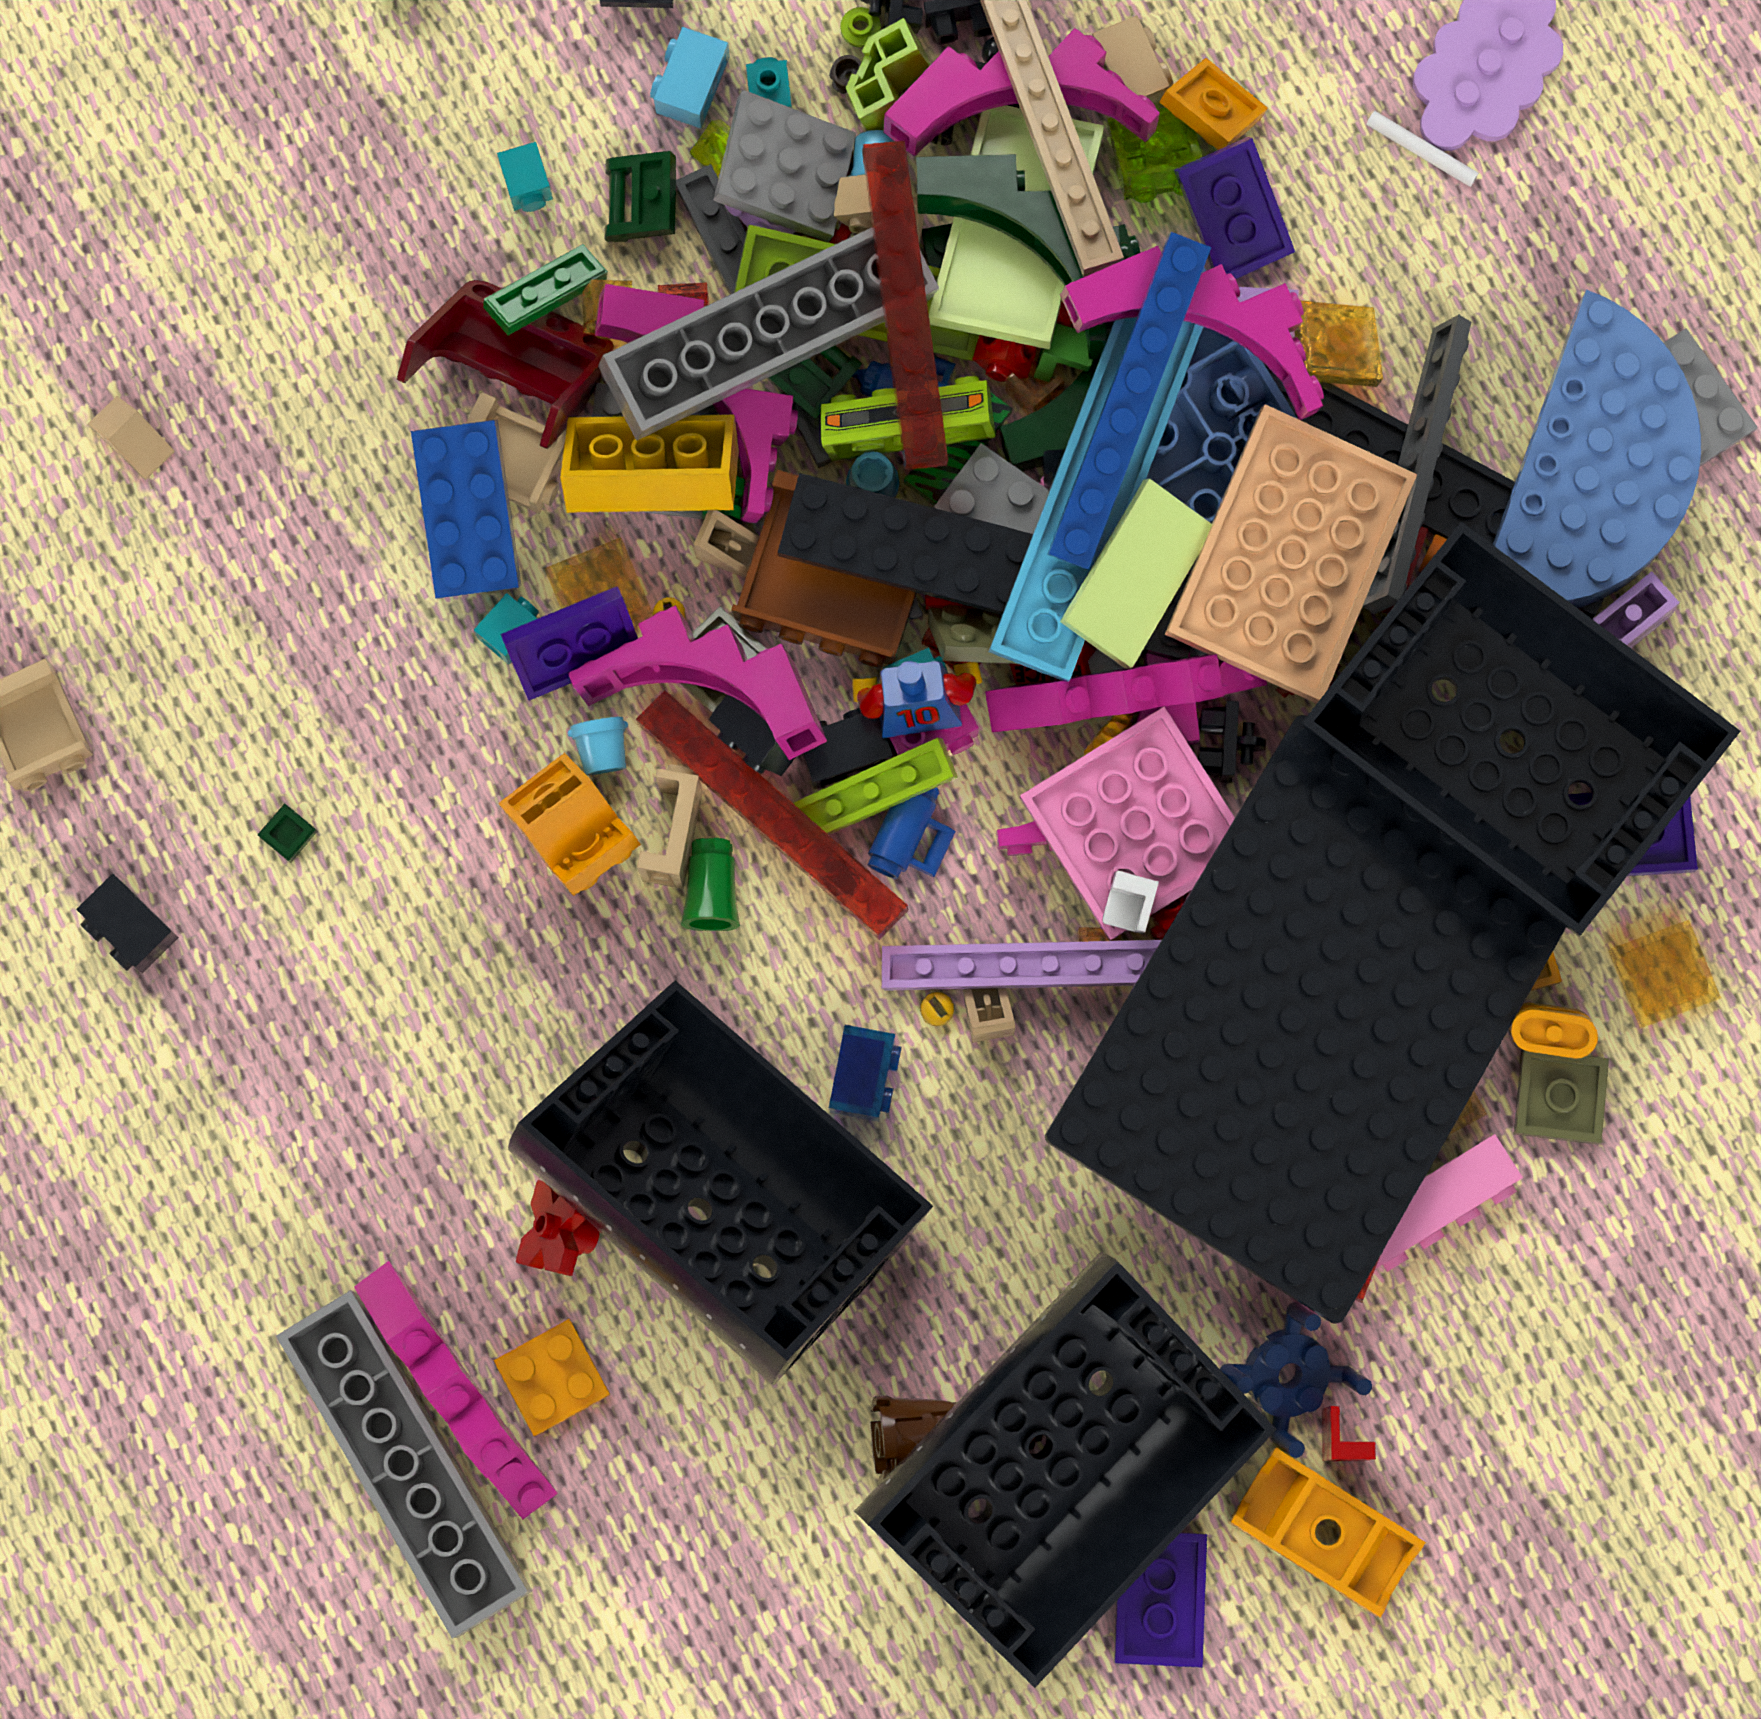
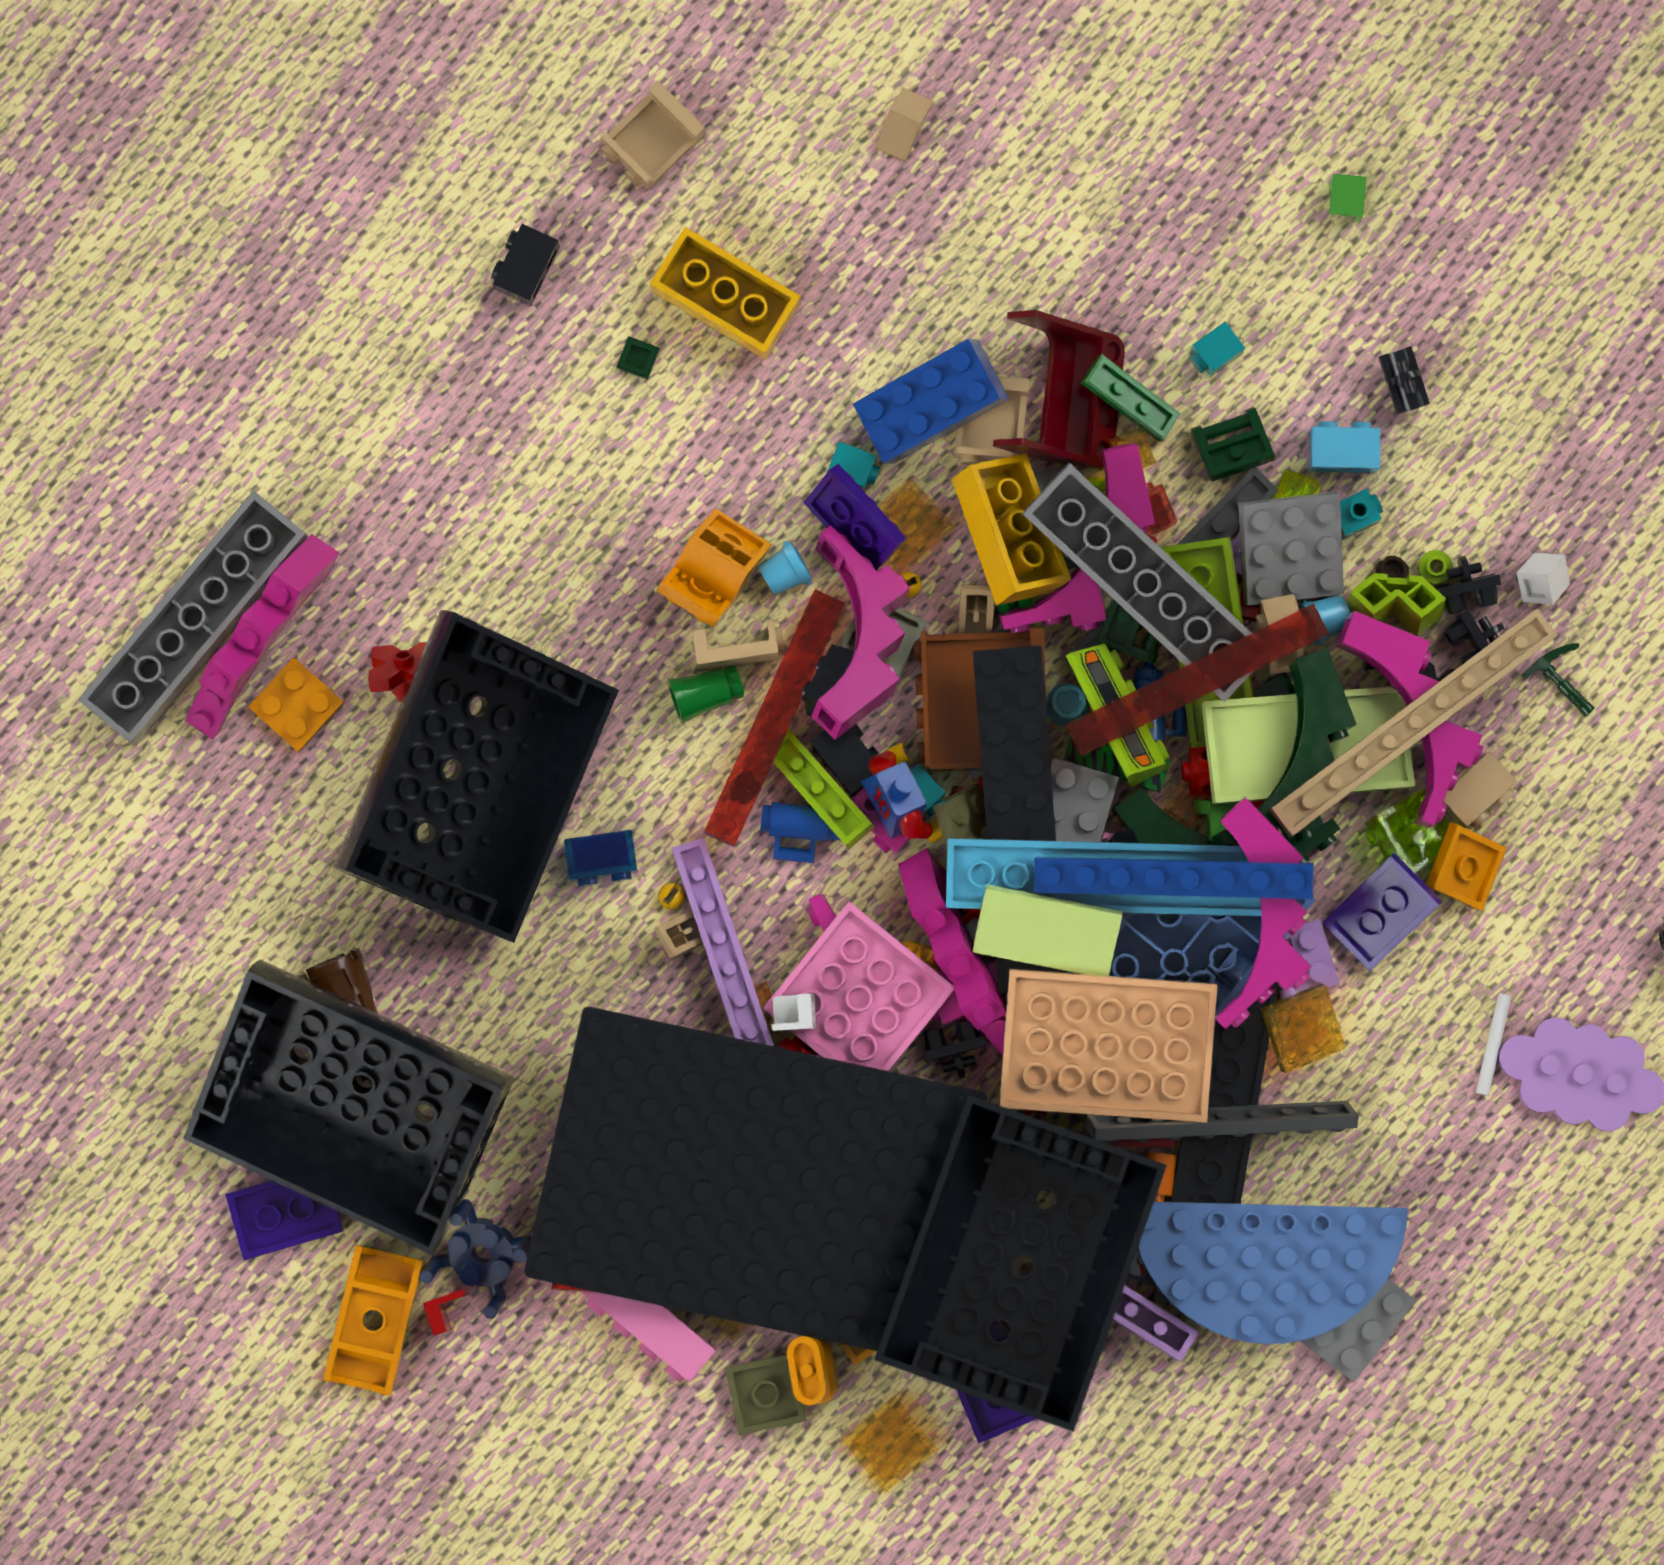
camera: 70 degrees right, 5 degrees up
none -> yellow brick [650,227,801,360]

